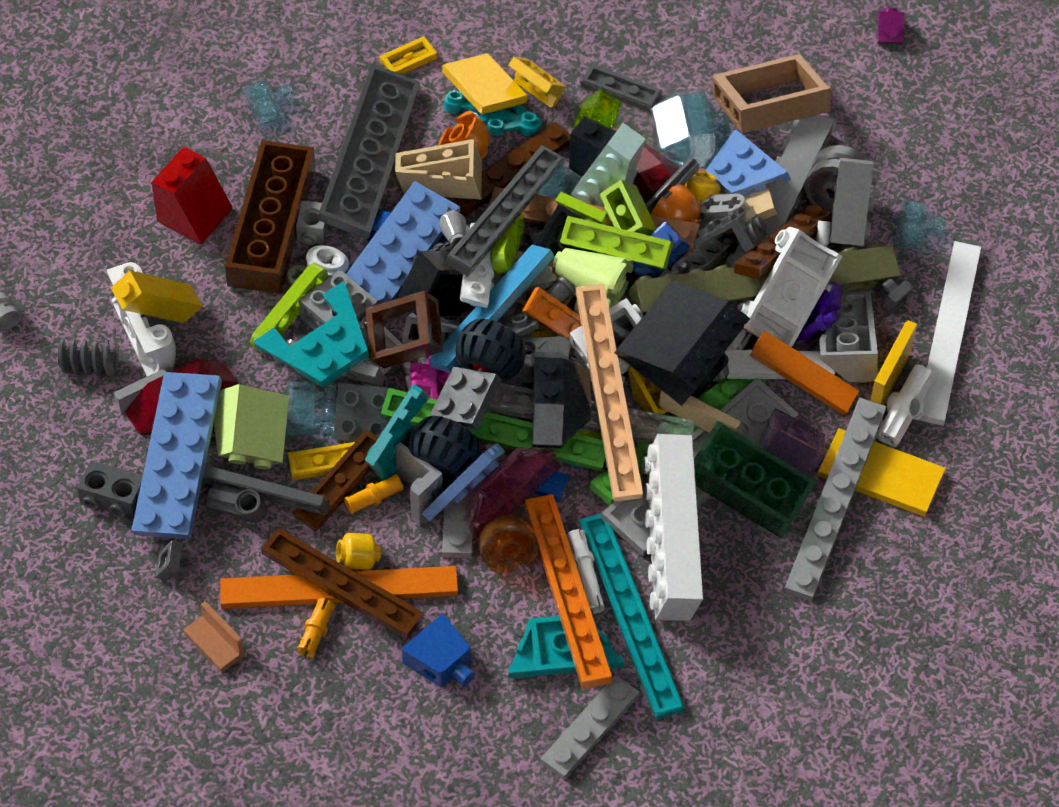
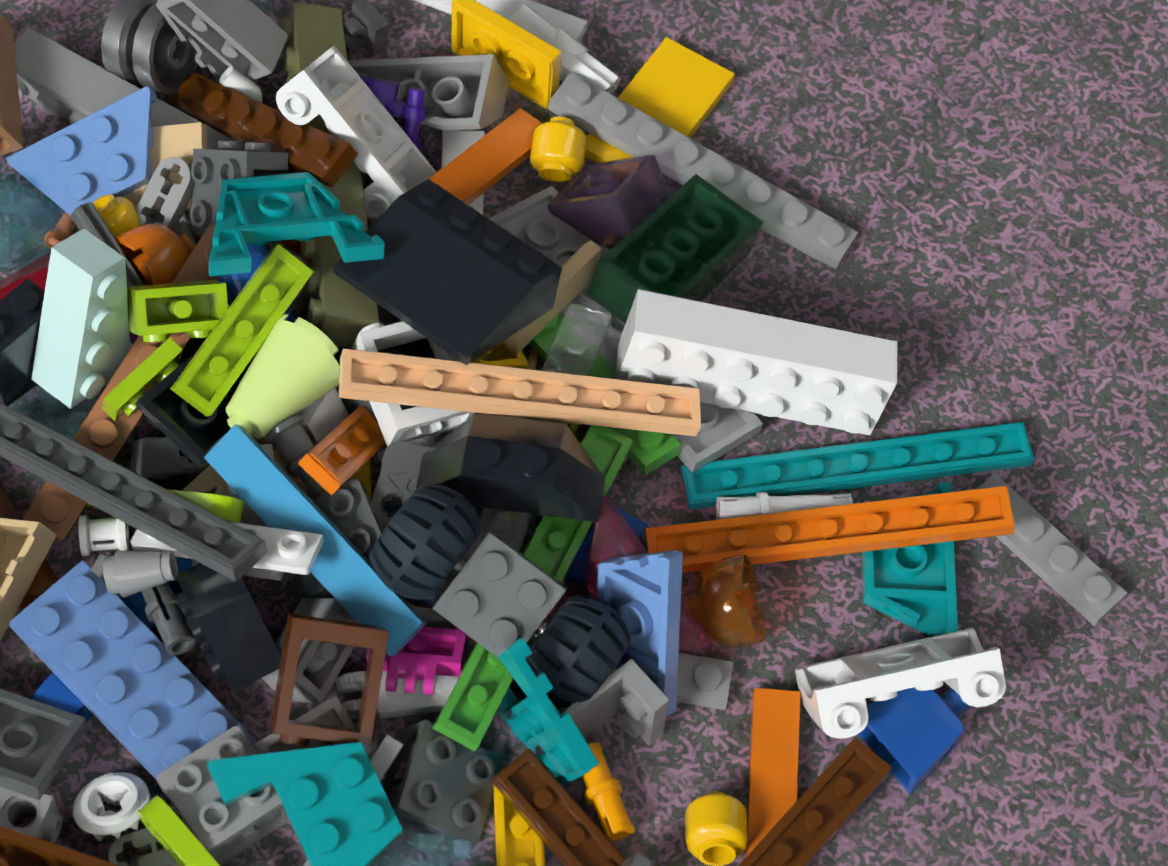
camera: 85 degrees left, 5 degrees up
none -> teal wing [209,172,385,276]
none -> yellow head [530,117,586,182]
none -> white piece [795,628,1006,739]

